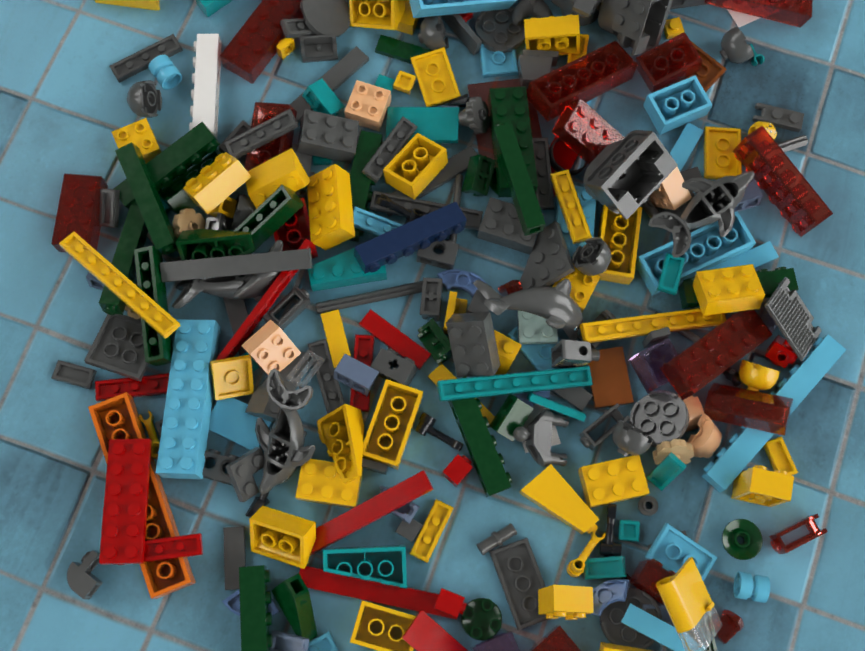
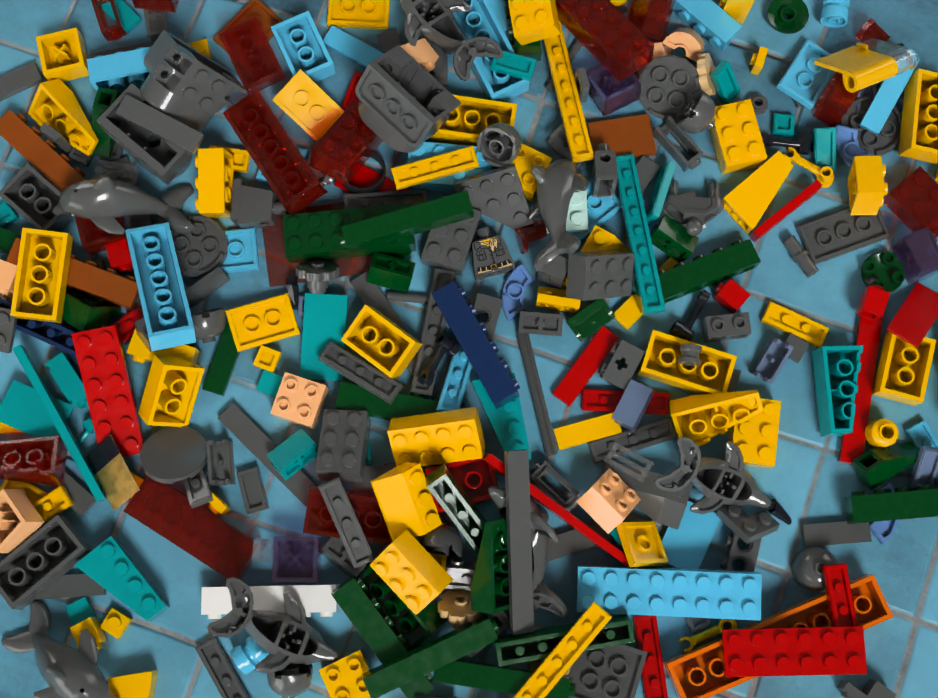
camera: 85 degrees left, 5 degrees up
yellow slope [249,505,316,569] -> none
red tile [289,470,433,566] -> none
none -> dark grey animal [207,577,340,673]
none -> dark grey tile [236,466,269,515]
none -> clear tile [253,538,279,562]
none -> yellow tile [272,69,347,142]
none -> clear purple brick [272,536,322,582]
none -> dark grey torso [472,227,515,281]
none -> dark grey wheel [678,344,702,366]
none -> dark grey brick [701,312,752,343]
none -> yellow plate [749,46,768,75]
none -> red tile [749,180,822,242]
none -> dark grey cylinder [792,546,838,591]
none -> yellow head [865,418,899,448]

